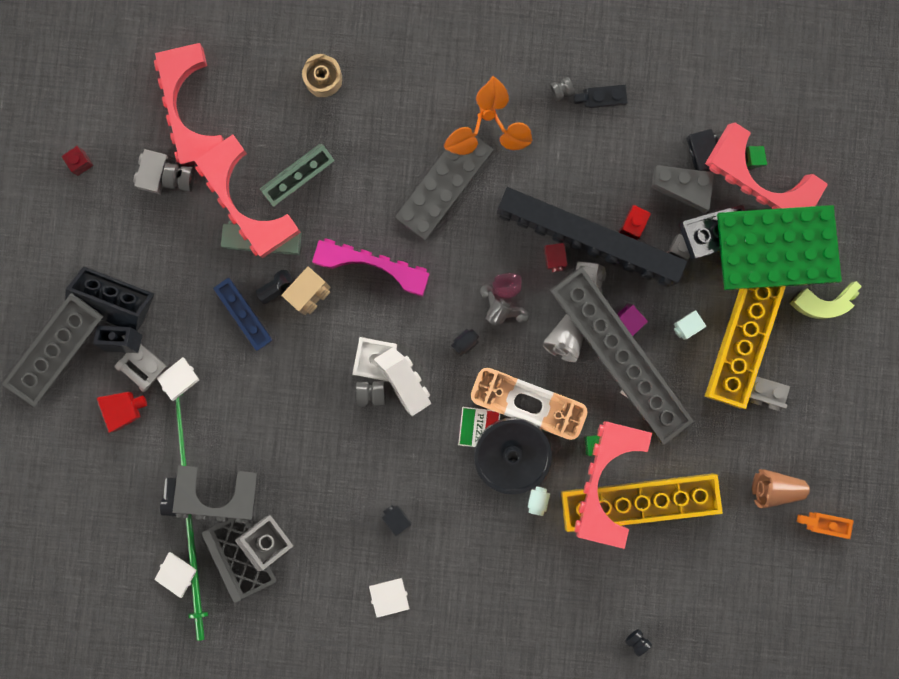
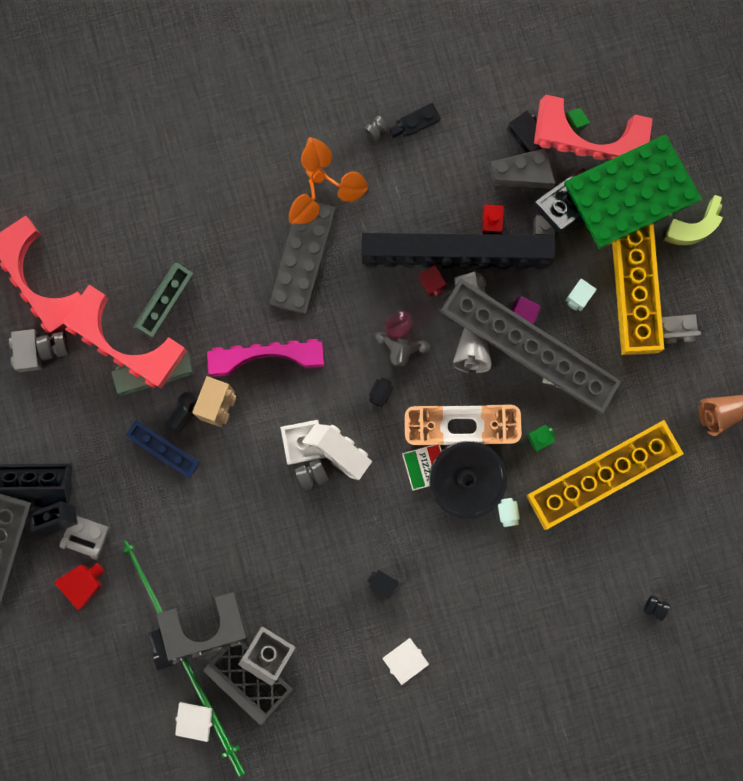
camera: 20 degrees left, 5 degrees down
white piece [157,357,199,401] -> none
tan brick [302,54,342,97] -> none
coral arch [574,421,652,549] -> none

